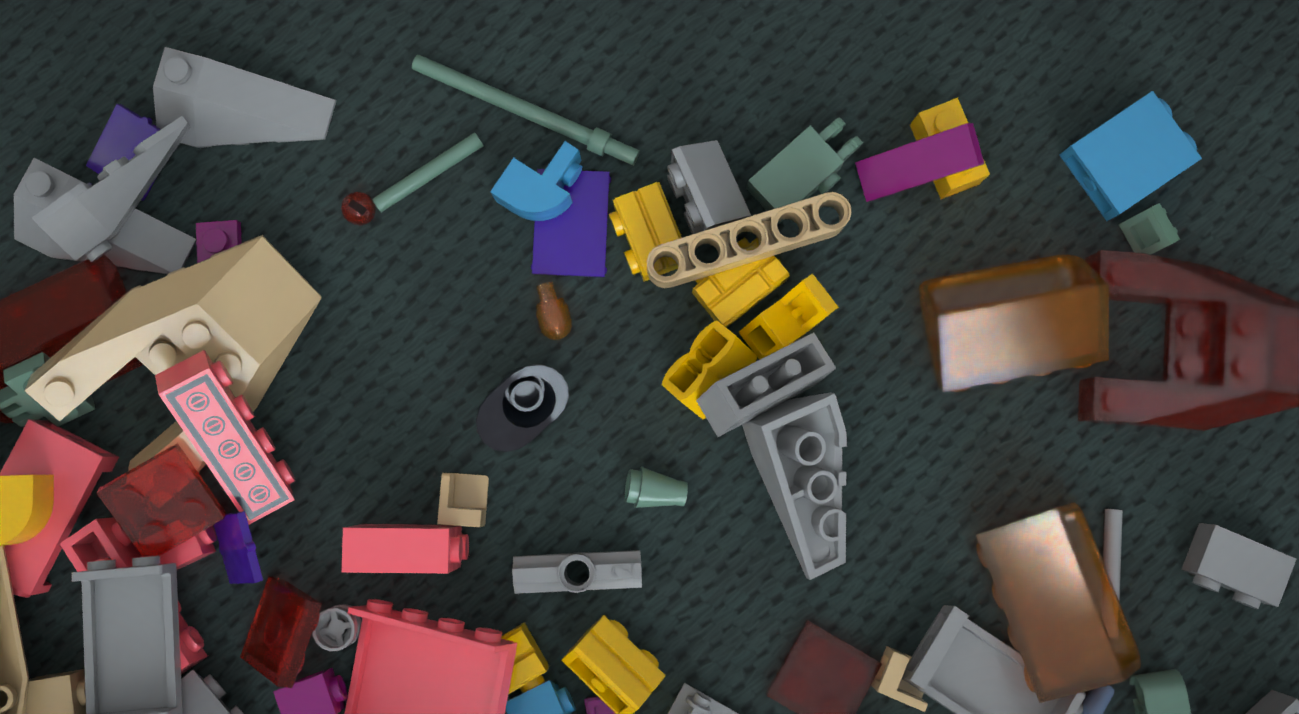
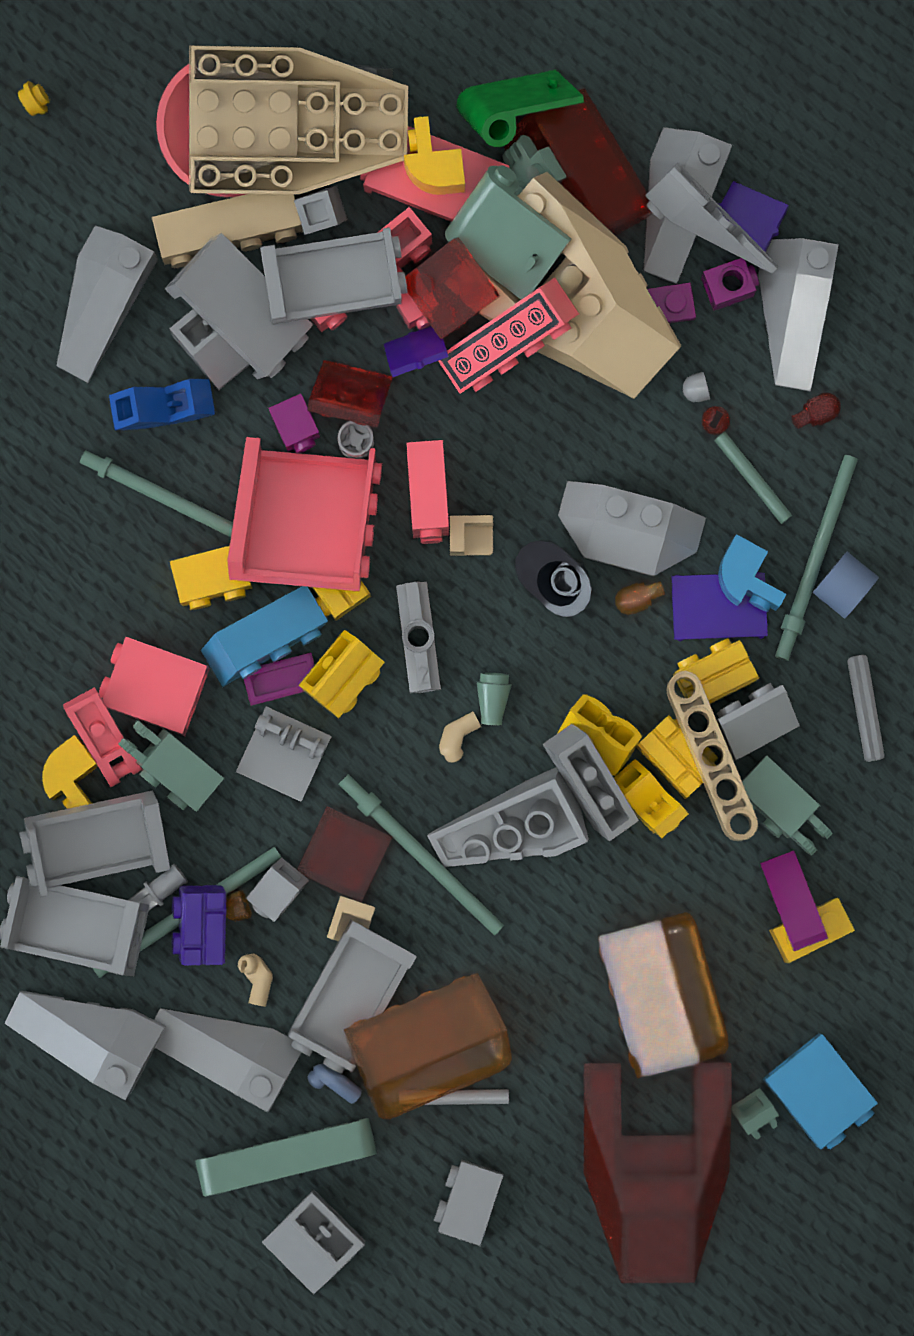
camera: 80 degrees right, 0 degrees up
none -> light grey brick [294,185,347,235]
none -> sand green bar [338,774,504,936]
none -> tan arm [439,711,481,762]
none -> sand green door [445,165,571,300]
none -> light grey wedge [558,481,706,576]
none -> light grey hinge [683,372,710,402]
none -> magenta brick [701,258,759,311]
none -> clear red cylinder [791,392,841,429]
none -> sand blue piece [812,551,879,619]
none -> light grey axle [847,655,885,762]

